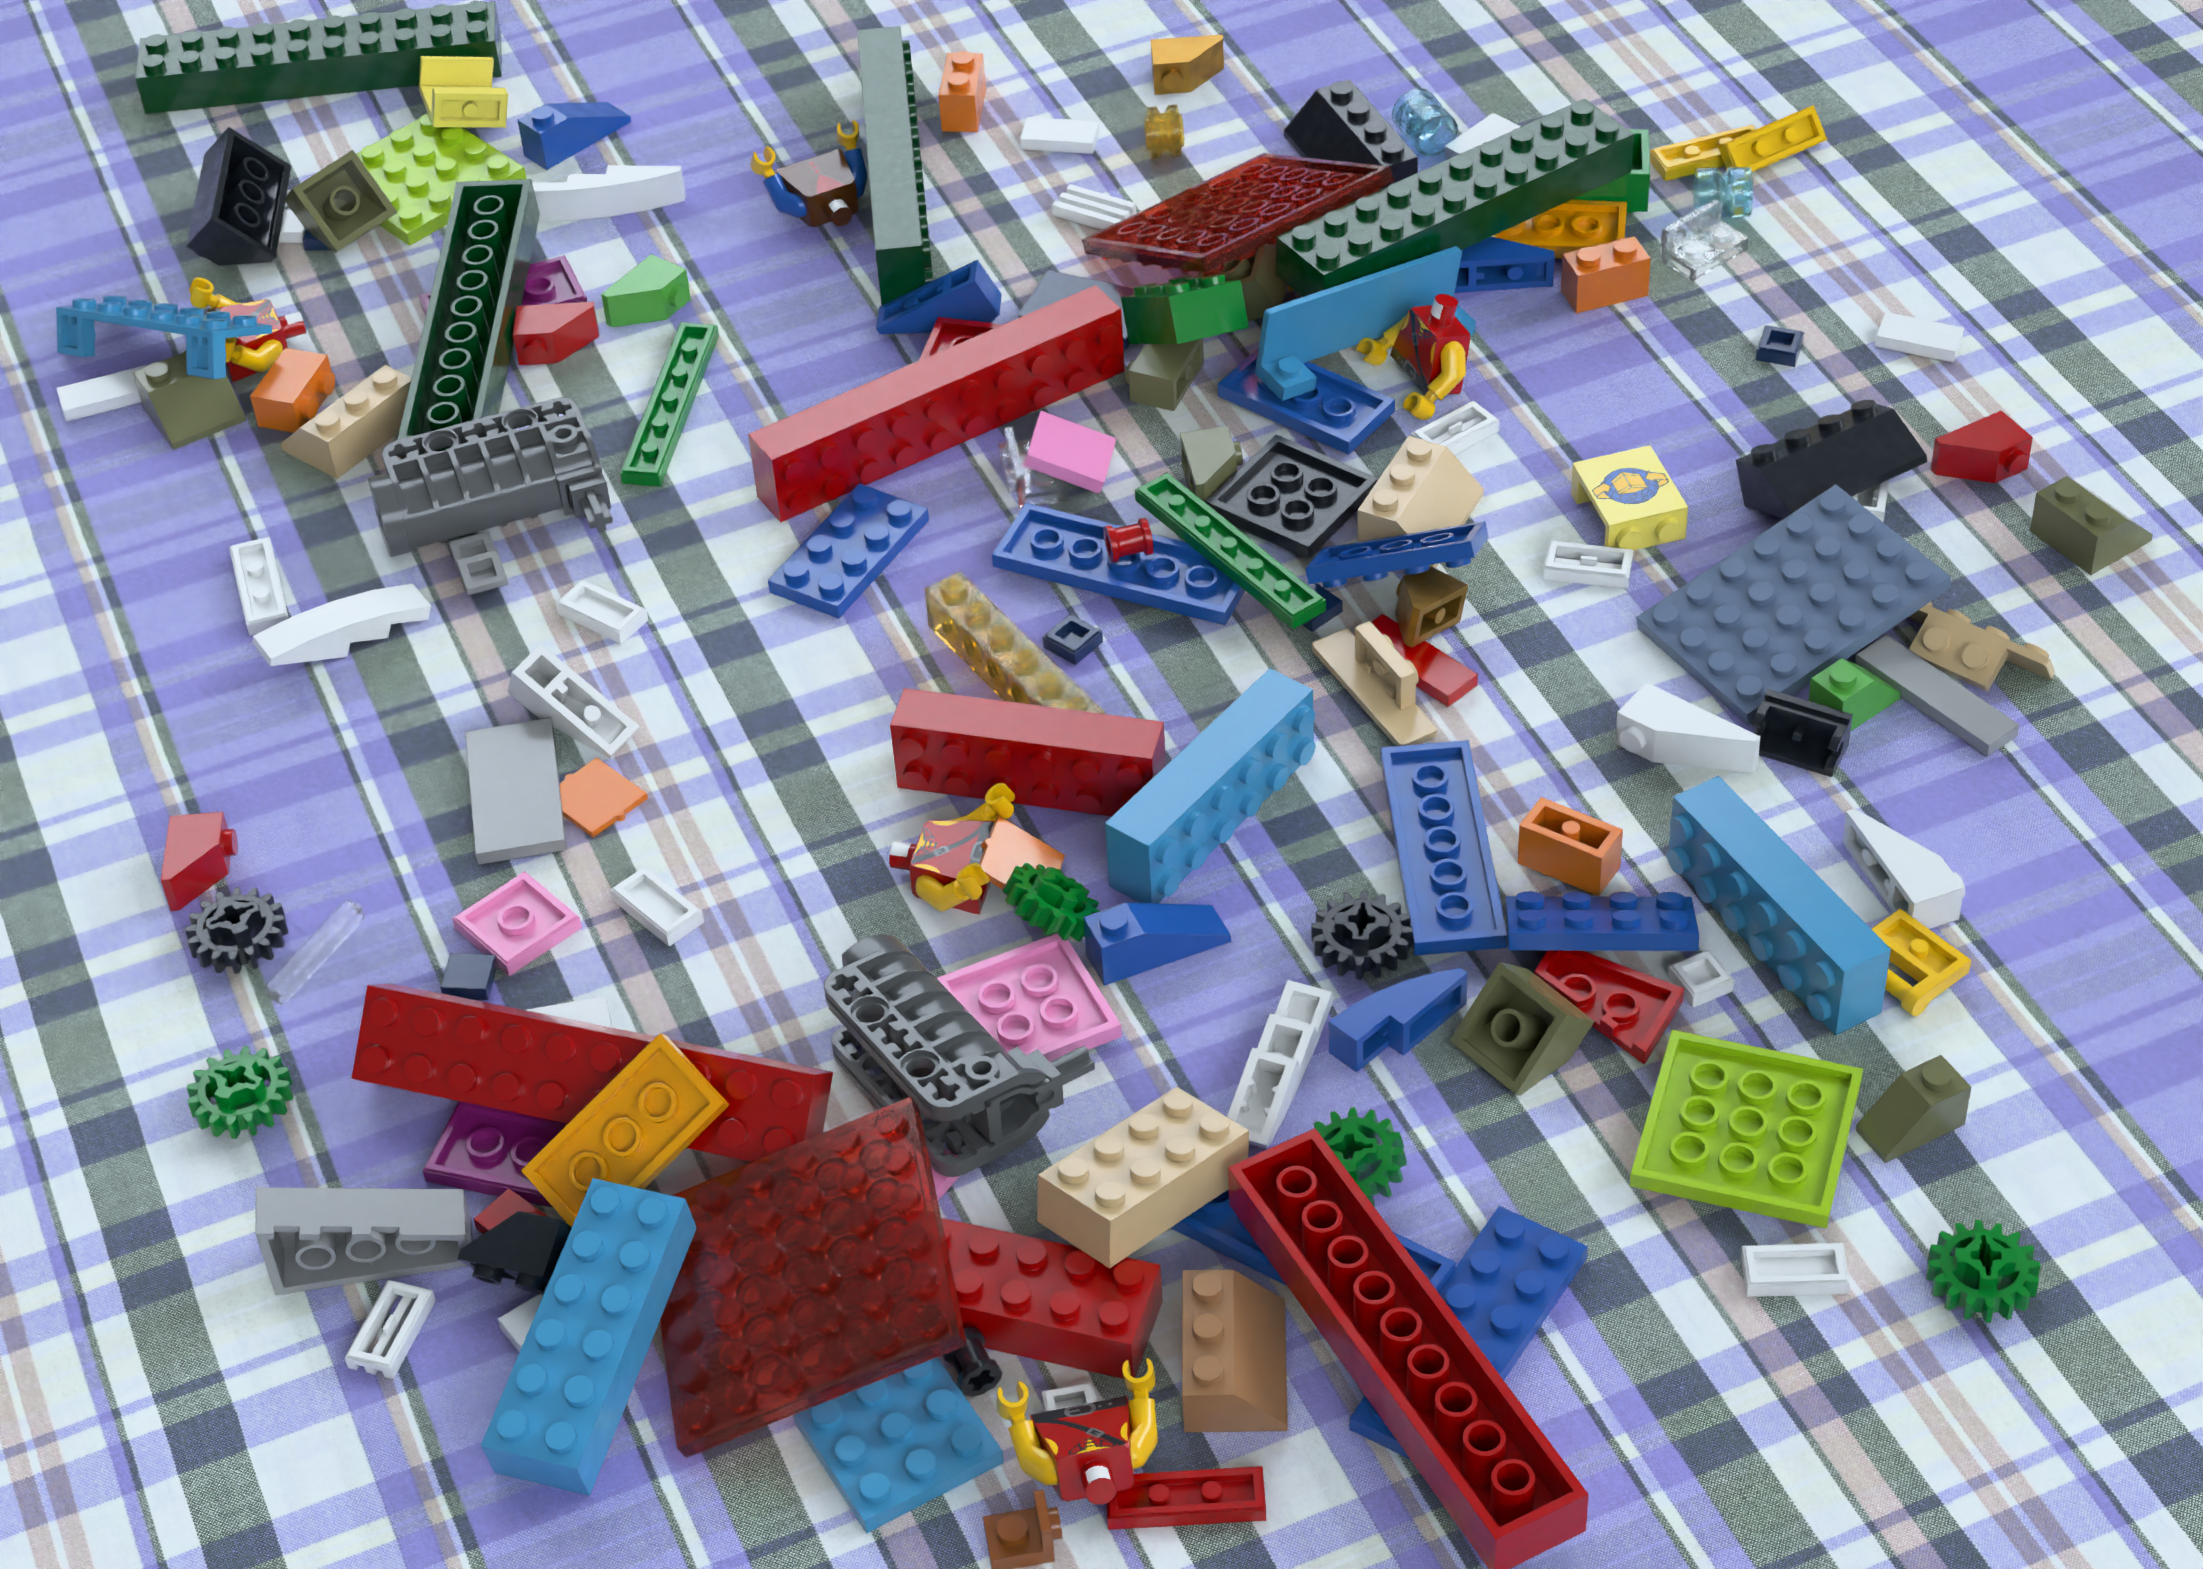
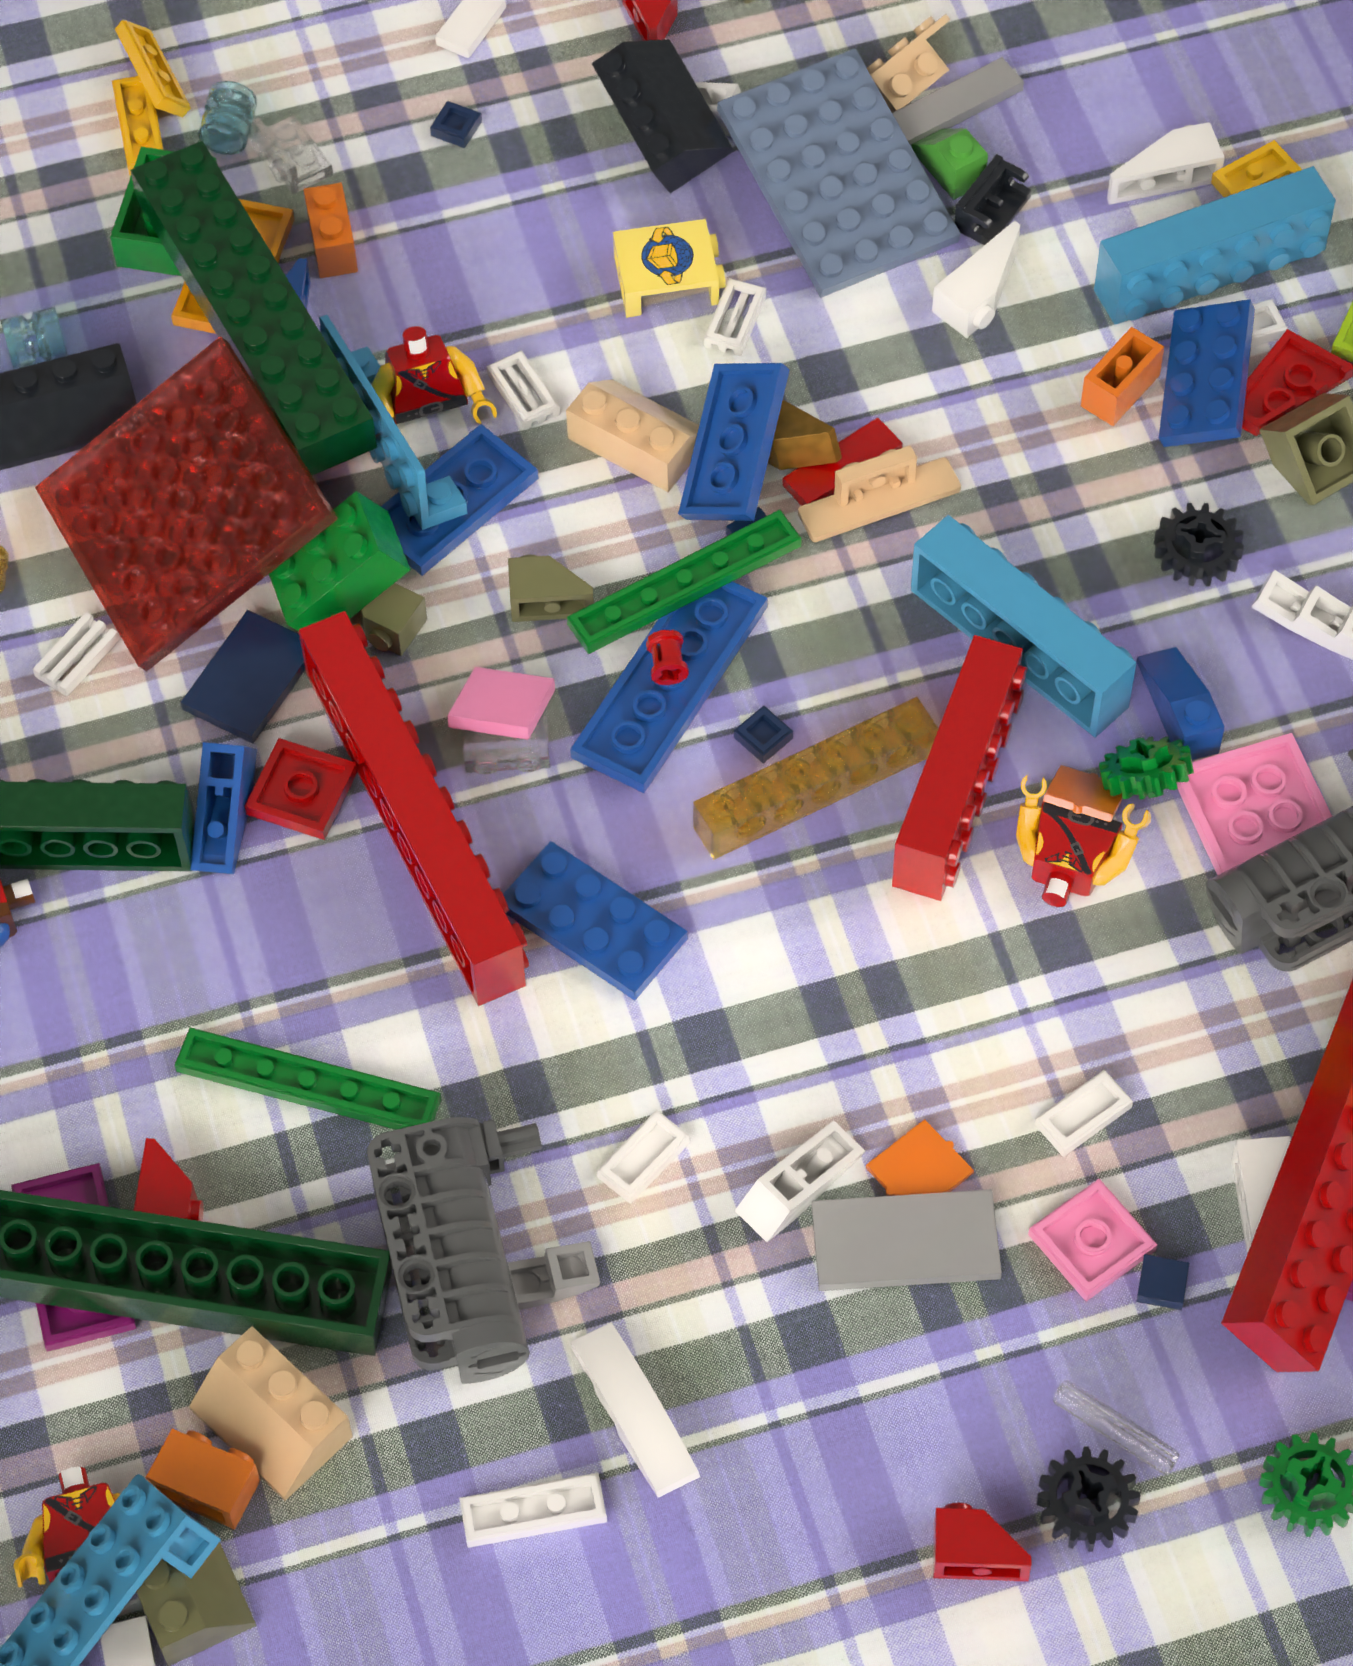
camera: 85 degrees left, 15 degrees up
bright green slope [601,254,691,327] -> none
black plate [1205,434,1378,559] -> none
blue slope [1328,968,1468,1073] -> none
plate [1380,740,1507,956] -> none
white tile [1444,113,1521,159] -> none

